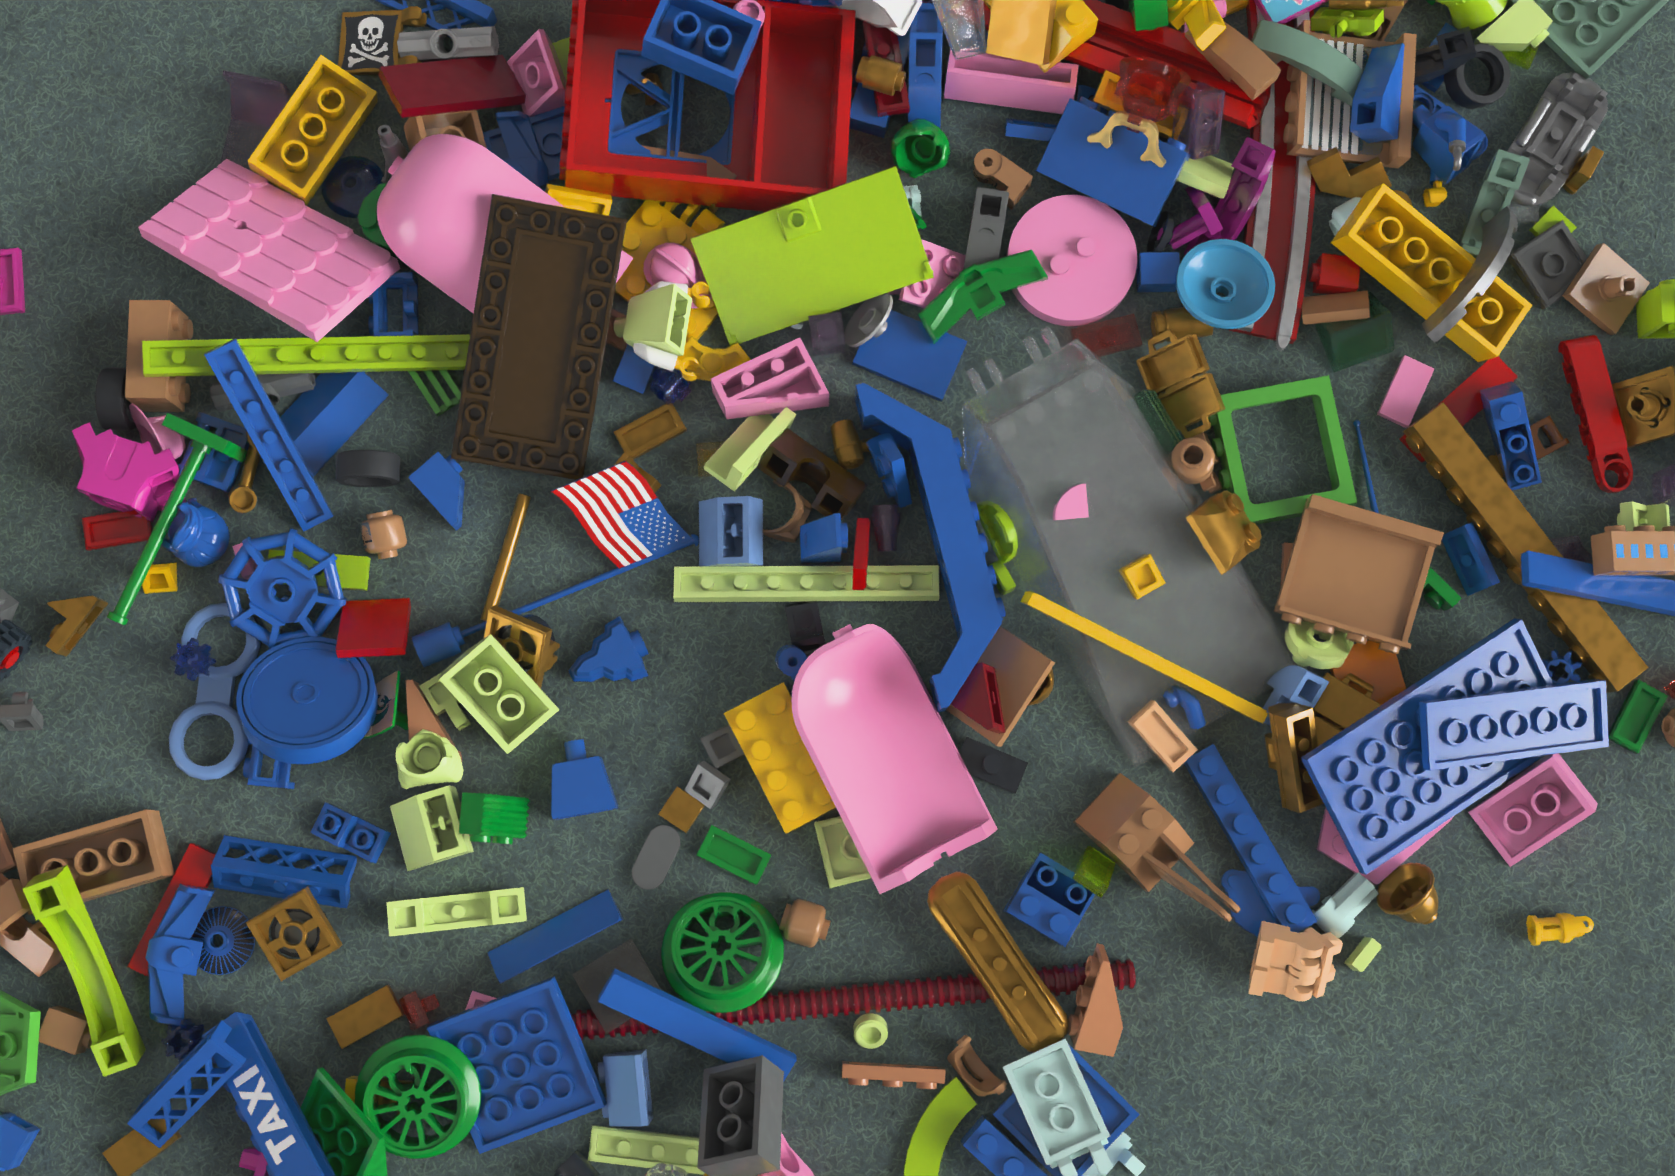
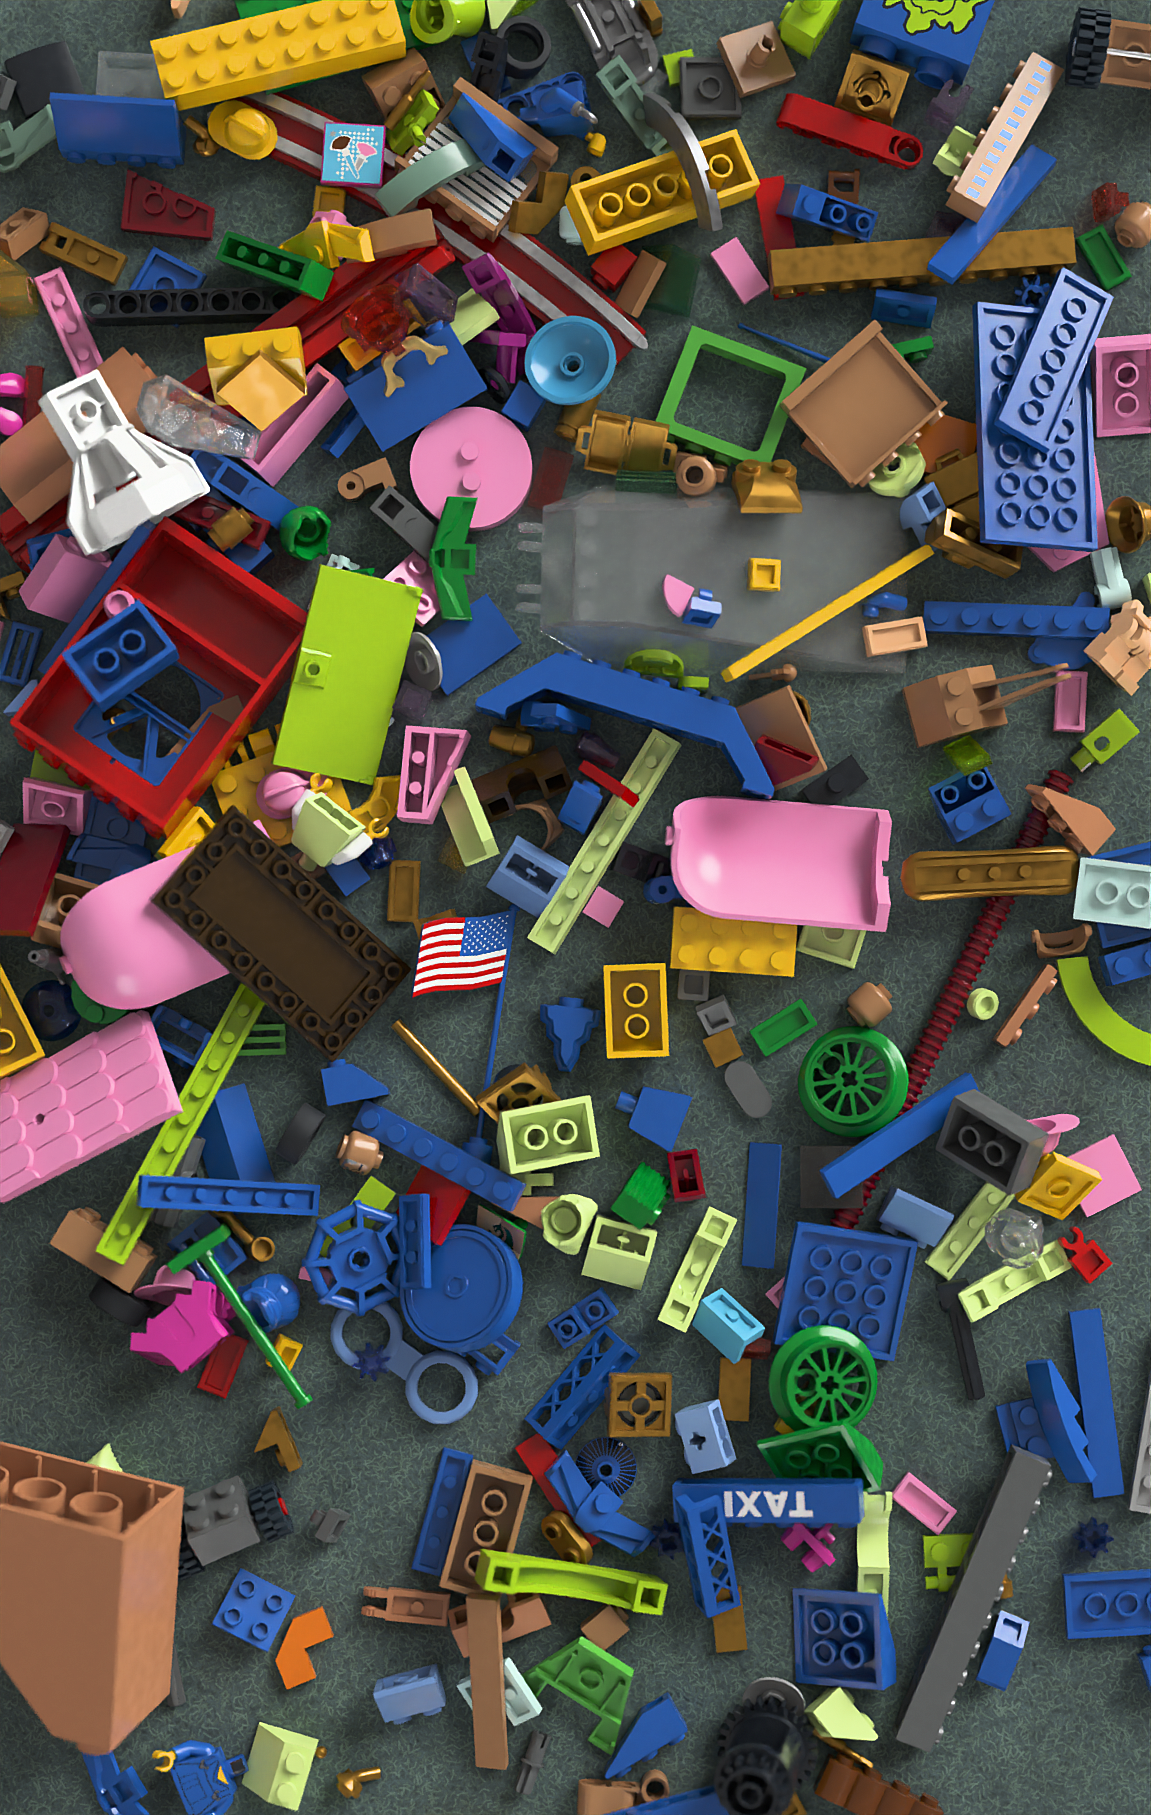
camera: 55 degrees left, 5 degrees up
none -> blue plate [352,1099,527,1212]
none -> blue tile [399,1194,431,1290]
none -> blue tile [411,1447,474,1577]
none -> pearl gold plate [541,1510,593,1564]
none -> bright pink tile [582,886,624,928]
none -> yellow brick [603,963,669,1058]
none -> dark red slope [667,1149,706,1203]
none -> light blue brick [675,1399,736,1474]
none -> blue tile [682,588,722,629]
none -> medium azure panel [692,1288,765,1364]
none -> medium nougat piece [749,664,797,682]
none -> bright pink tile [1053,670,1088,733]
none -> lime torso [1070,709,1140,772]

